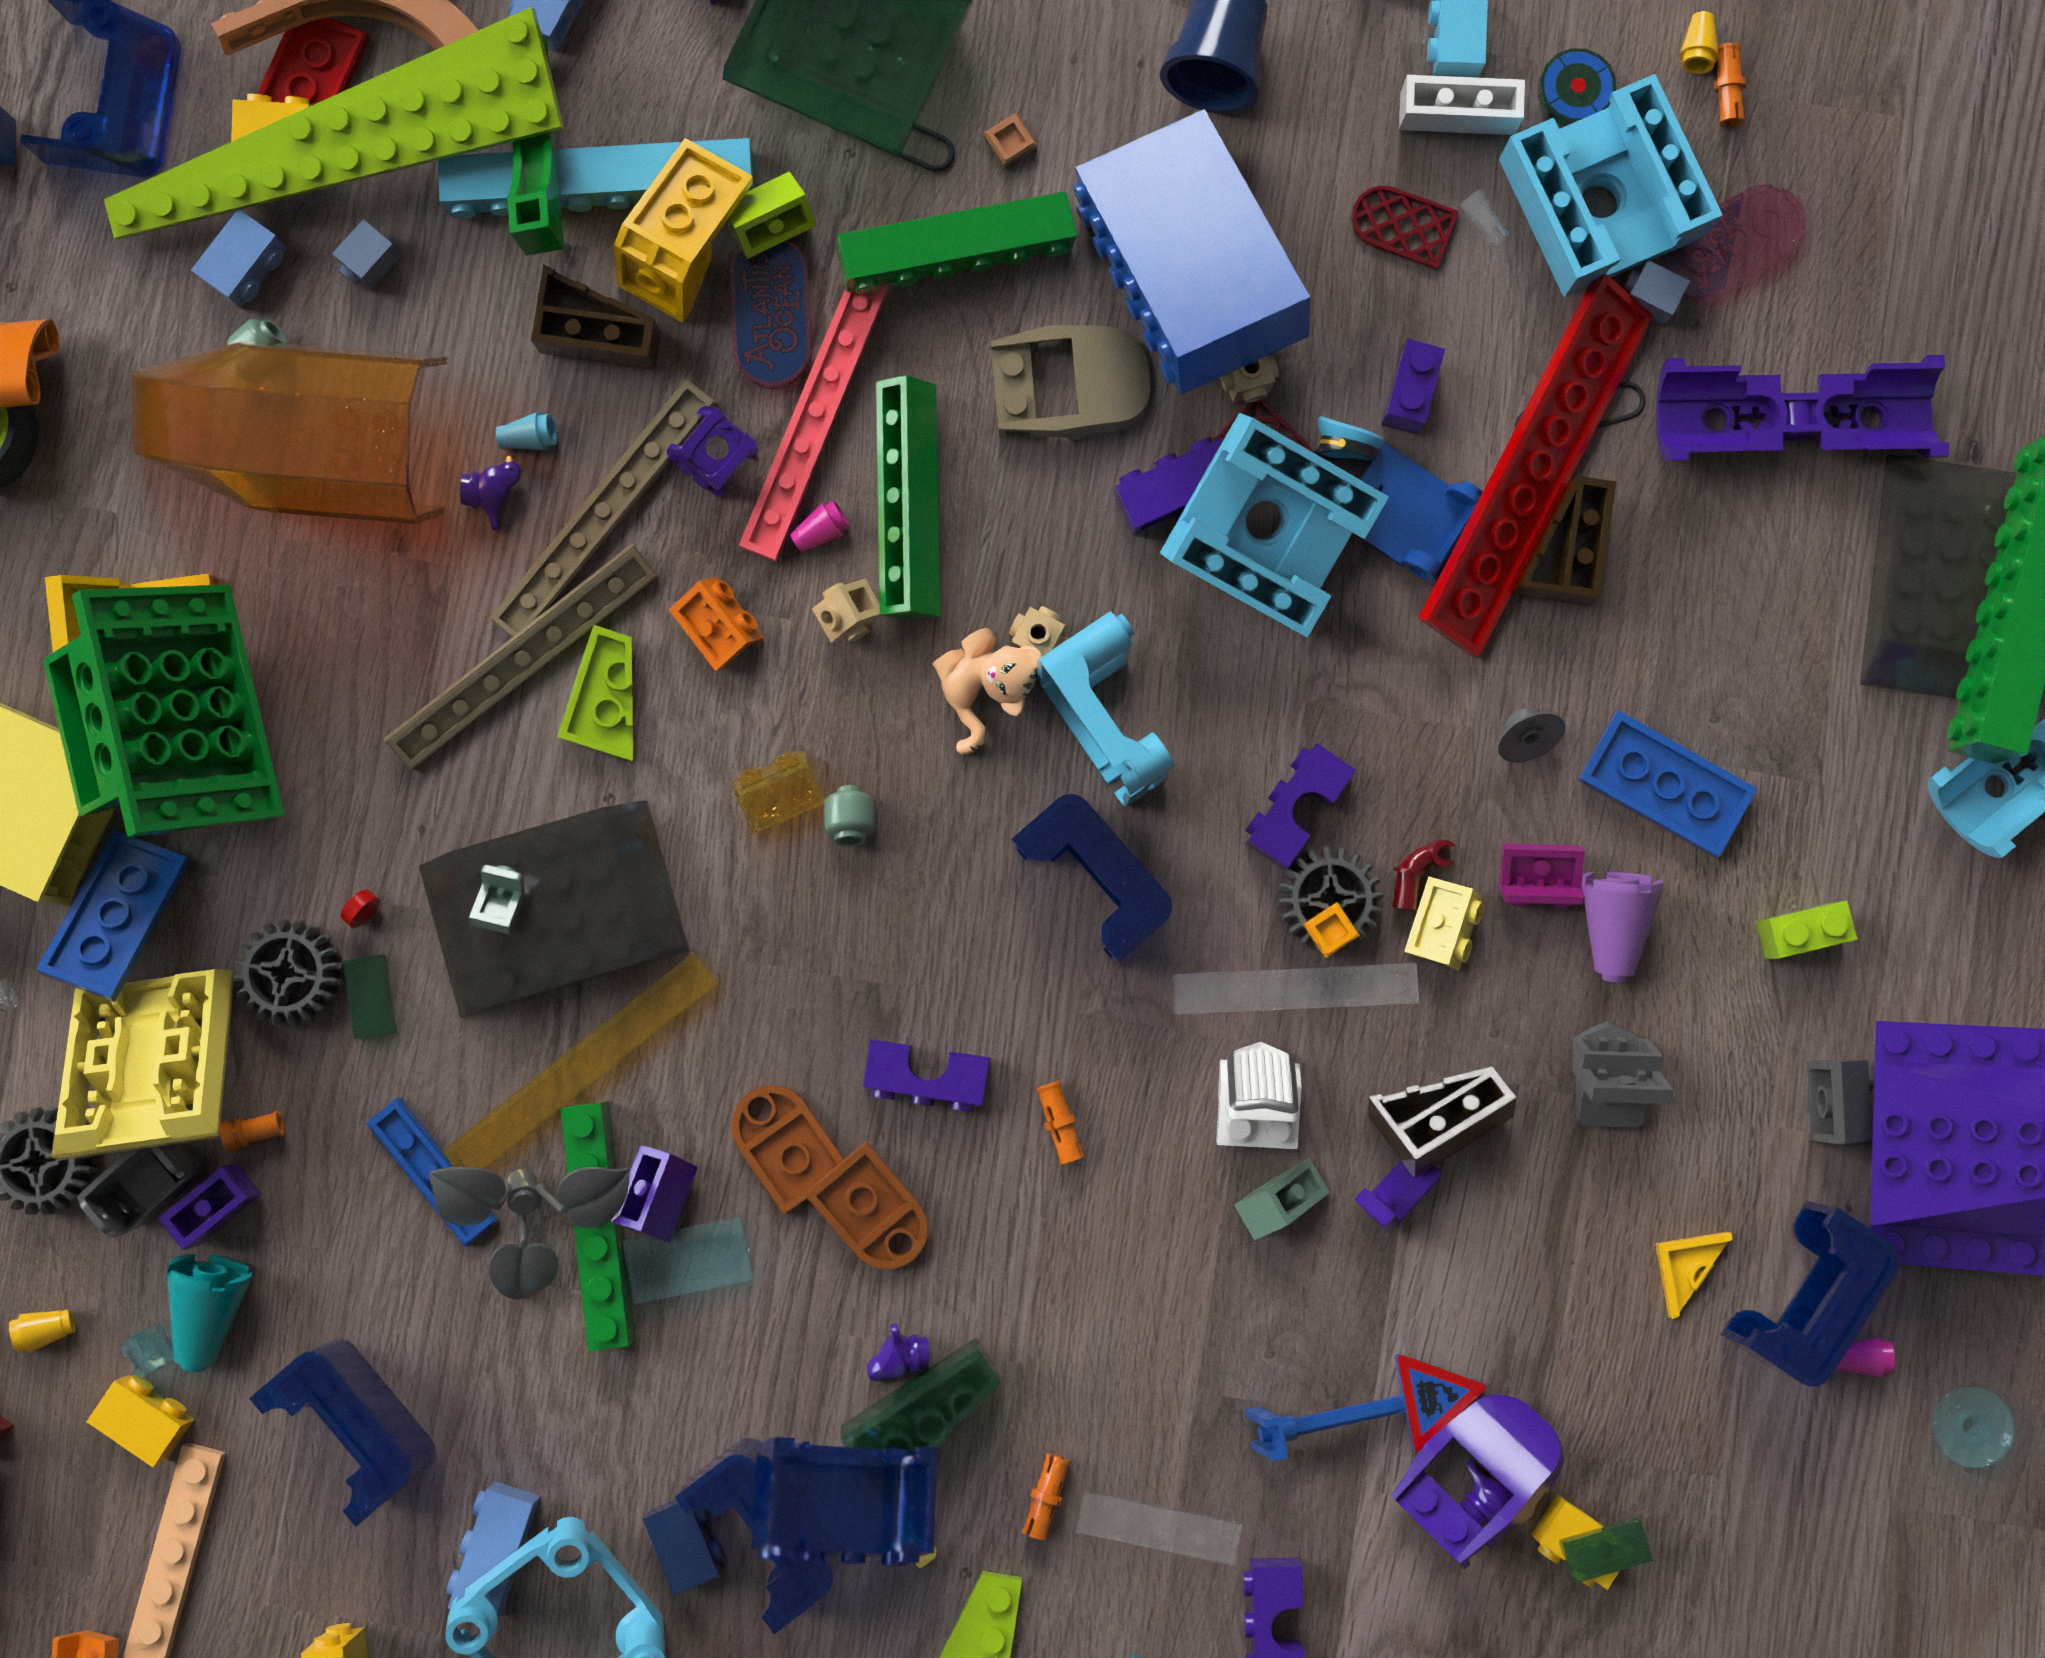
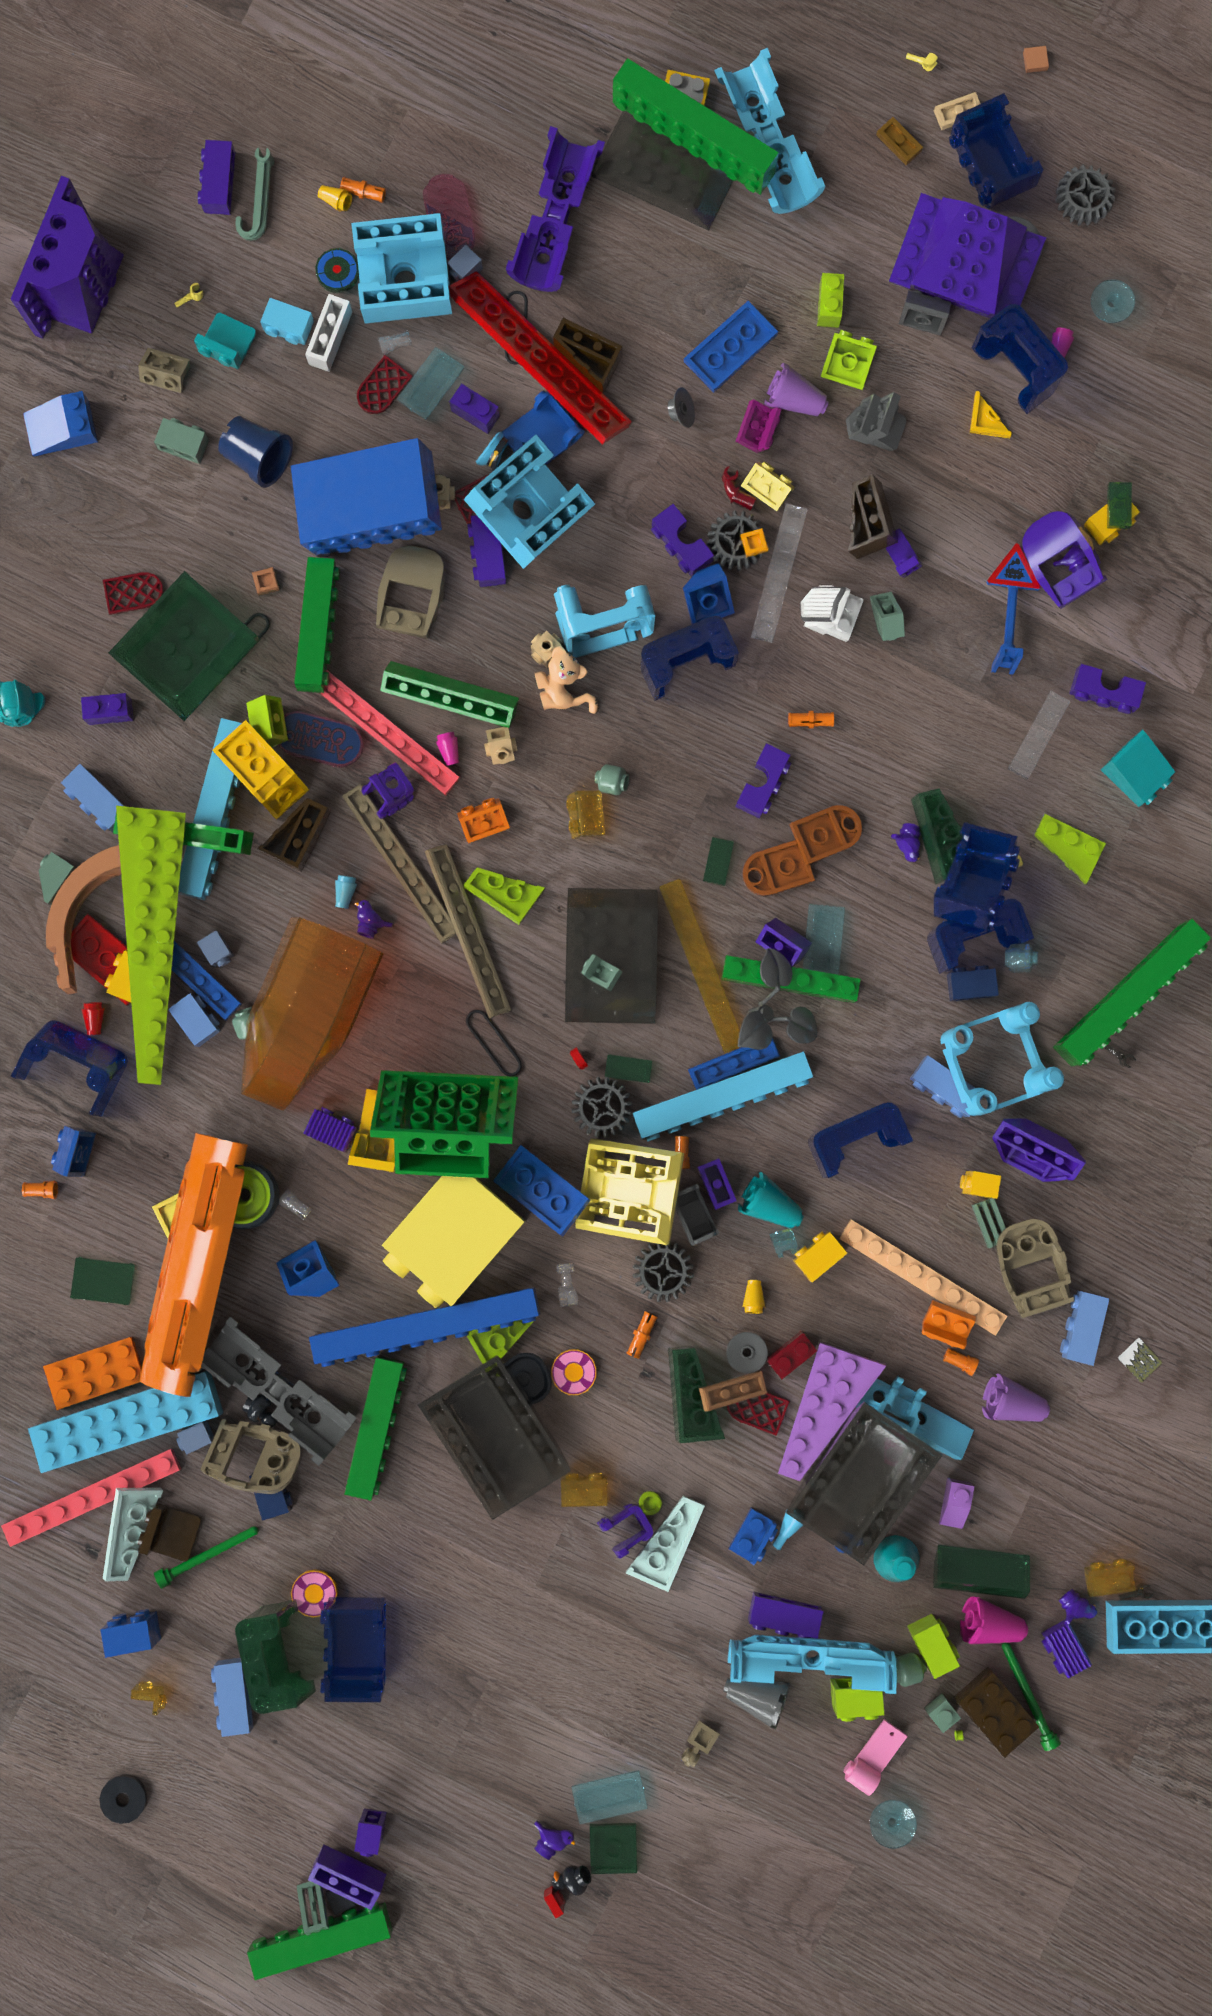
camera: 75 degrees left, 0 degrees up
orange pin [1022,1453,1071,1541] -> none
none -> red cone [81,1002,105,1035]
none -> blue plate [172,941,242,1021]
none -> dark purple brick [303,1107,358,1153]
none -> clear light blue piece [397,347,464,420]
none -> black piece [466,1010,522,1076]
none -> medium azure brick [632,1052,813,1141]
none -> blue slope [683,563,735,628]
none -> clear green tile [703,837,734,886]
none -> lime plate [821,330,877,390]
none -> clear light blue head [1005,943,1038,973]

